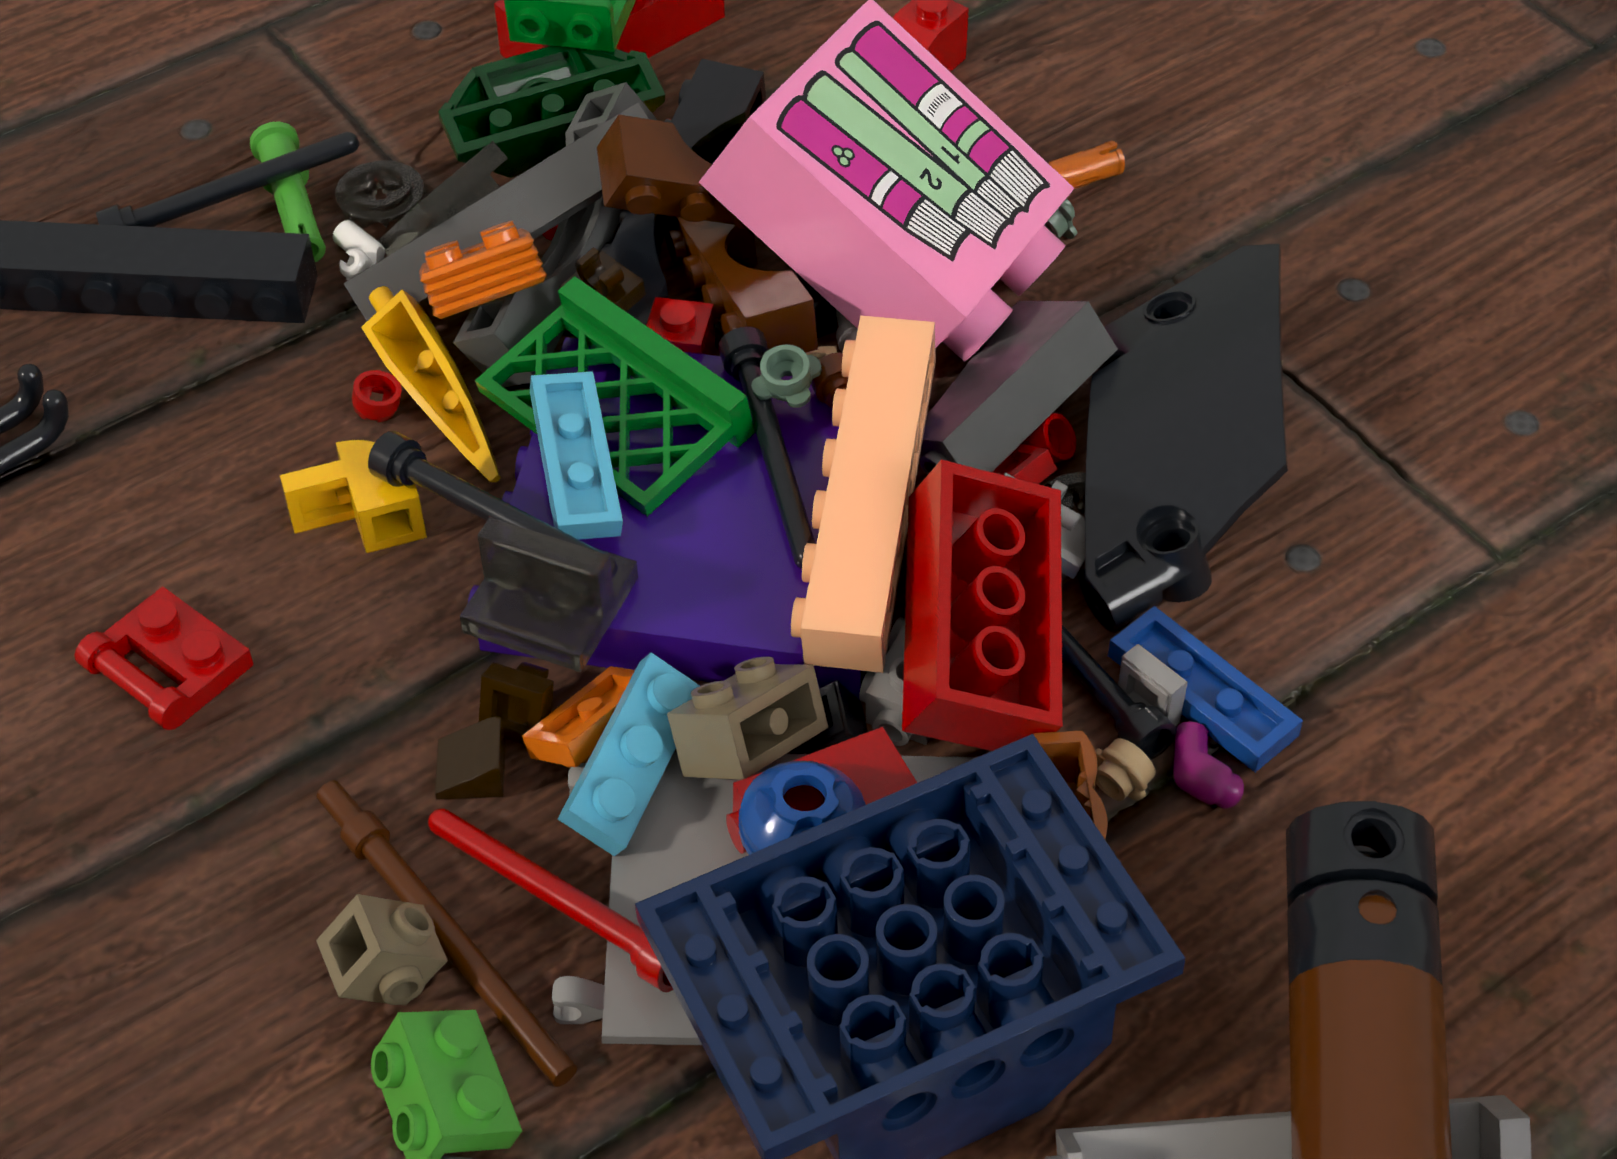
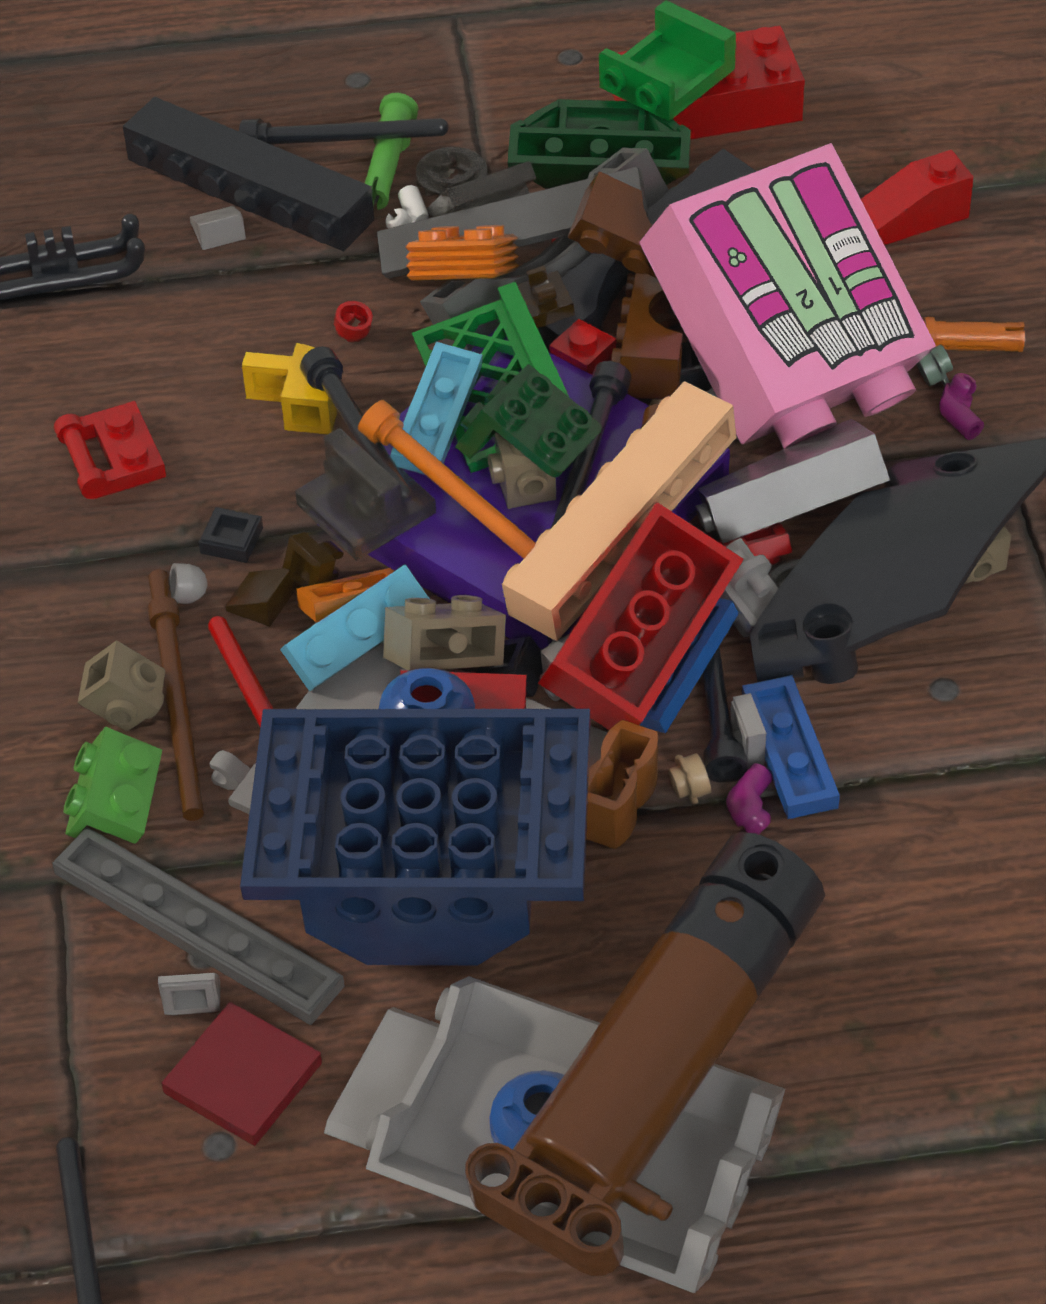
camera: 30 degrees right, 0 degrees up
yellow piece [361,286,500,482] -> none
sand green plate [751,345,822,408] -> none
red hinge [1023,413,1076,464] -> none
none -> light grey hinge [169,563,208,604]
none -> light grey slope [190,206,246,250]
none -> black tile [199,507,263,563]
none -> orange piece [358,400,536,559]
none -> dark green bracket [455,364,602,478]
none -> dark tan brick [488,432,556,509]
none -> magenta arm [939,373,984,440]

